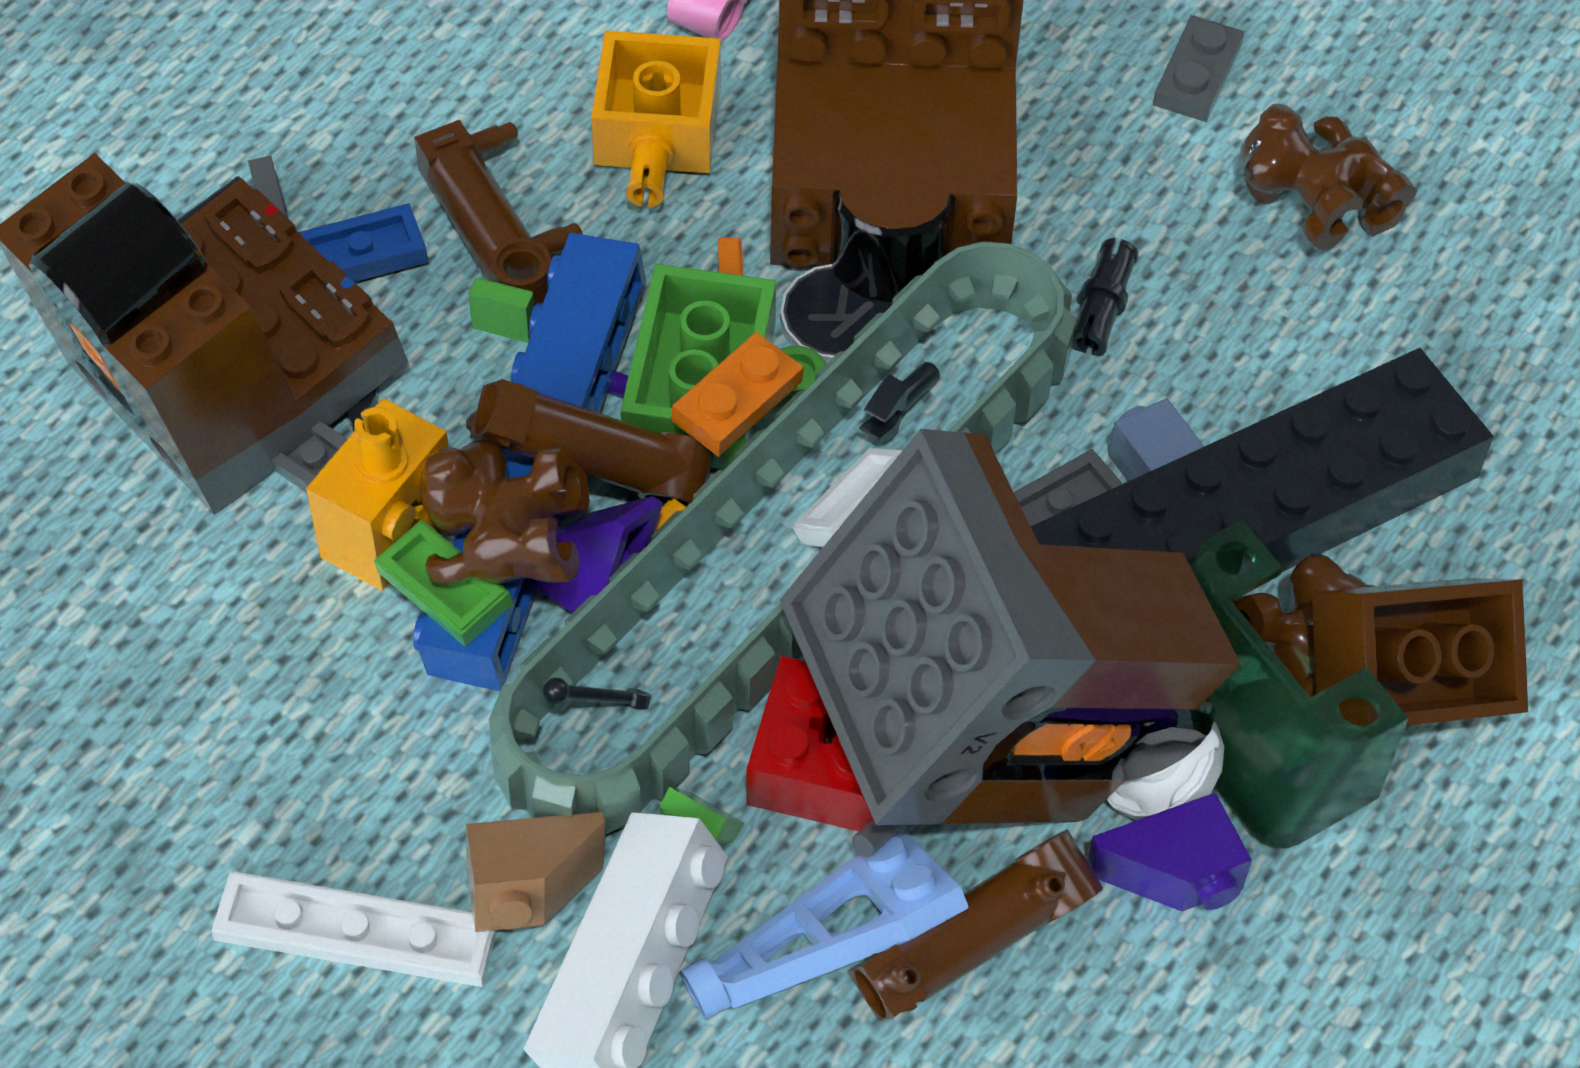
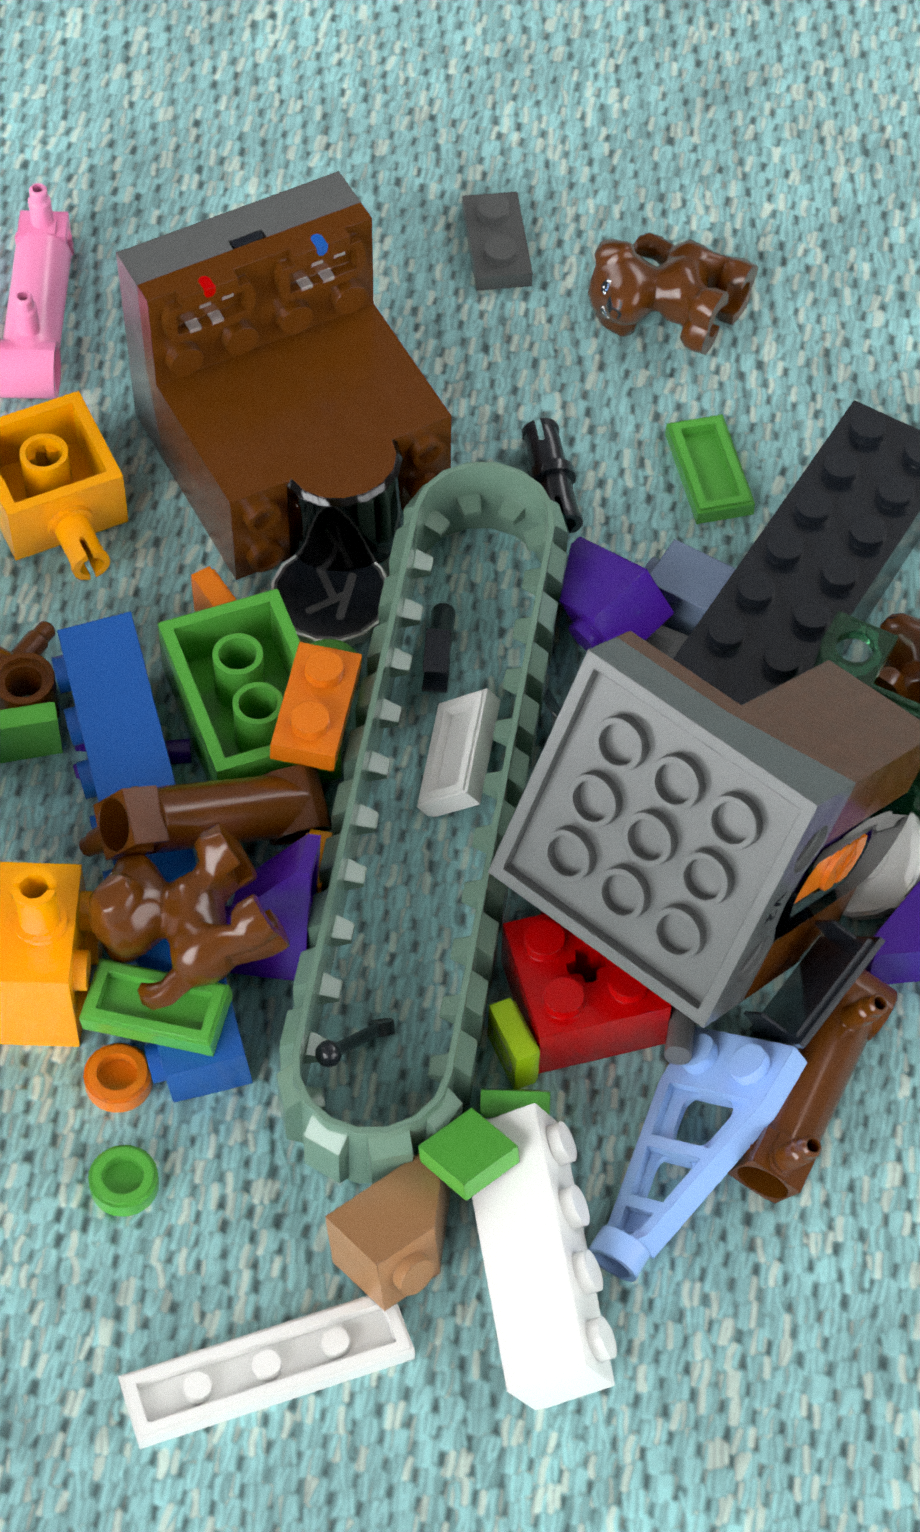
camera: 30 degrees left, 0 degrees up
none -> orange tile [83,1043,153,1113]
none -> bright green tile [88,1145,159,1217]
none -> bright green tile [418,1108,520,1201]
none -> lime tile [487,997,540,1089]
none -> dark purple slope [559,536,674,651]
none -> bright green tile [665,414,755,524]
none -> black piece [743,920,885,1049]

